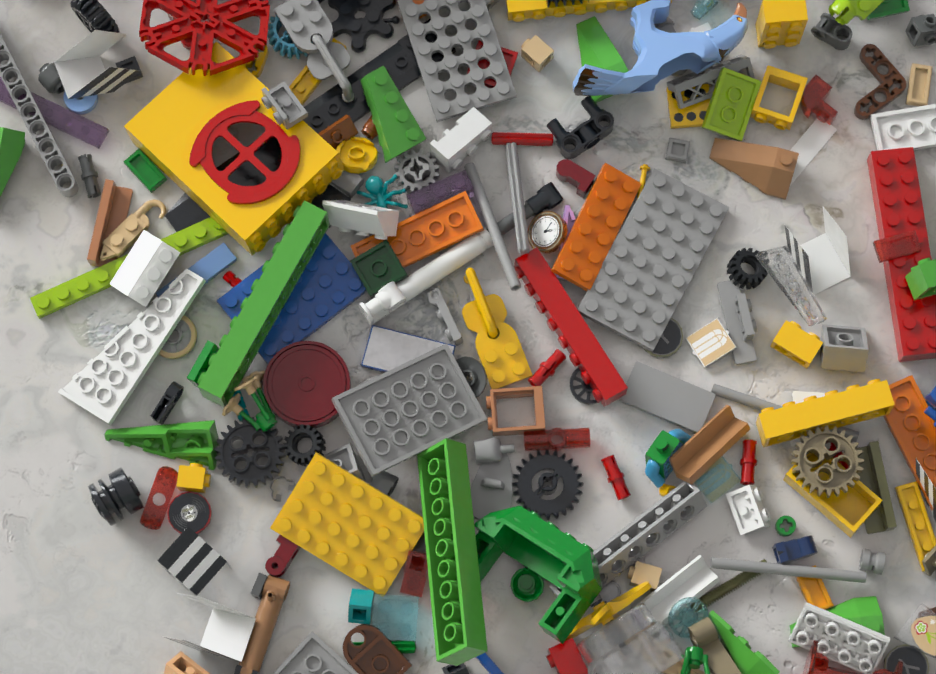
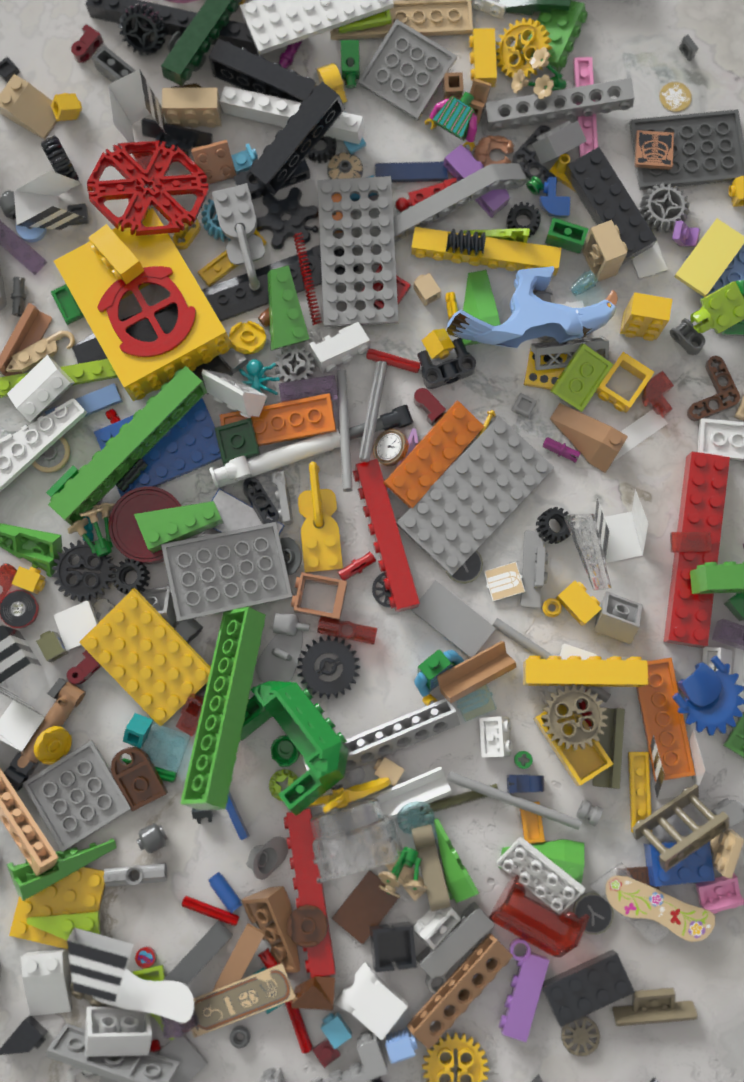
camera: 15 degrees right, 5 degrees up
black piece [150,381,184,425] -> none
light grey bracket [261,81,308,129] -> none
dark orange plate [318,115,359,149] -> none
red pin [601,455,631,501] -> none
red pin [740,439,757,485] -> none
none -> yellow tile [34,726,72,765]
none -> olive brick [36,631,69,663]
none -> white tile [54,600,98,651]
none -> yellow brick [88,224,144,284]
none -> black axle [116,459,148,492]
none -> bright green wedge [134,501,224,553]
none -> black beam [243,477,279,524]
none -> lime gear [269,769,299,801]
none -> red piece [293,232,322,326]
none -> yellow brick [421,328,455,360]
none -> yellow axle [445,292,458,320]
none -> yellow plate [542,598,562,618]
none -> magenta axle [543,437,581,463]

